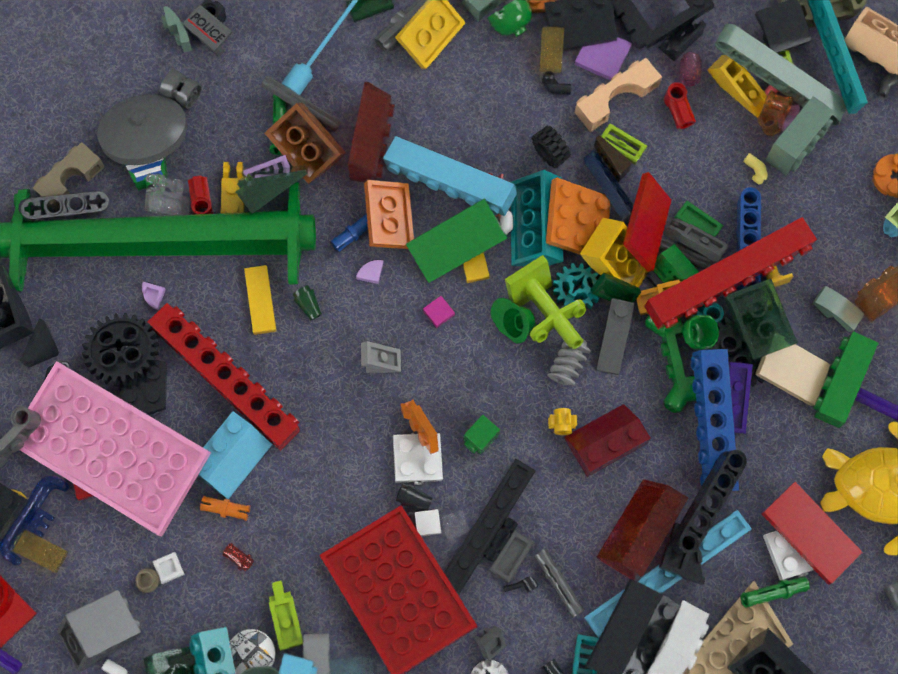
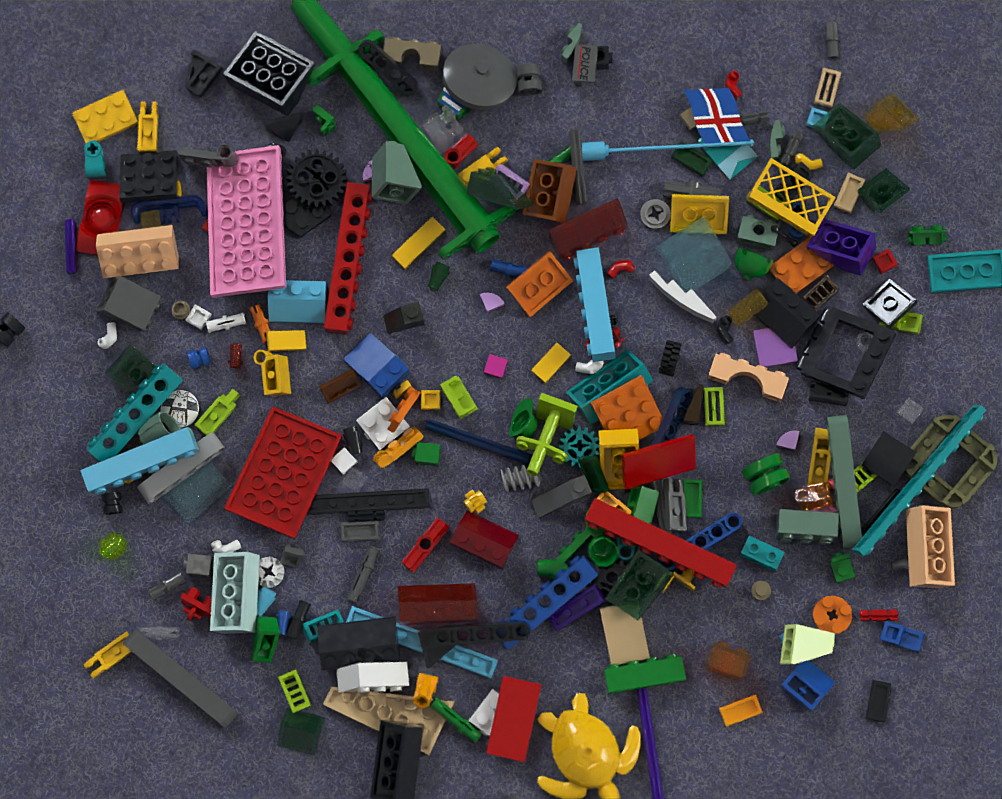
camera: 65 degrees right, 5 degrees up
light grey slope [361,341,401,373] -> none
green tile [406,198,508,283] -> none
black hand [503,576,538,593] -> none
red piece [664,82,696,129] -> none
clear pink brick [679,52,702,87] -> none
light yellow arm [743,153,768,185] -> none
sand green slope [813,286,864,332] -> none
none -> light nougat brick [96,225,179,278]
none -> blue wheel [187,347,211,369]
none -> white pin [206,313,246,333]
none -> yellow hinge [254,350,291,397]
none -> yellow tile [266,330,307,351]
none -> green bracket [312,105,336,137]
none -> reddish brown plate [319,369,361,404]
none -> blue slope [343,333,410,399]
none -> sand green slope [372,141,421,204]
none -> light orange hinge [373,426,424,468]
none -> pearl dark grey slope [383,302,425,334]
none -> yellow tile [393,380,412,399]
none -> red piece [401,517,450,573]
none -> light orange piece [413,673,439,709]
none -> yellow tile [421,390,441,410]
none -> dark blue axle [425,419,532,465]
none -> lime hinge [440,376,478,420]
none -> red arm [606,260,635,279]
none -> light grey gear [640,199,671,229]
none -> white slope [648,270,716,323]
none -> clear light blue plate [656,217,734,293]
none -> teal brick [740,536,784,572]
none -> green wheel [741,453,791,496]
none -> dark tan plate [751,581,771,600]
none -> lavender tile [776,431,800,451]
none -> green bracket [829,552,855,583]
none -> black axle [861,488,901,535]

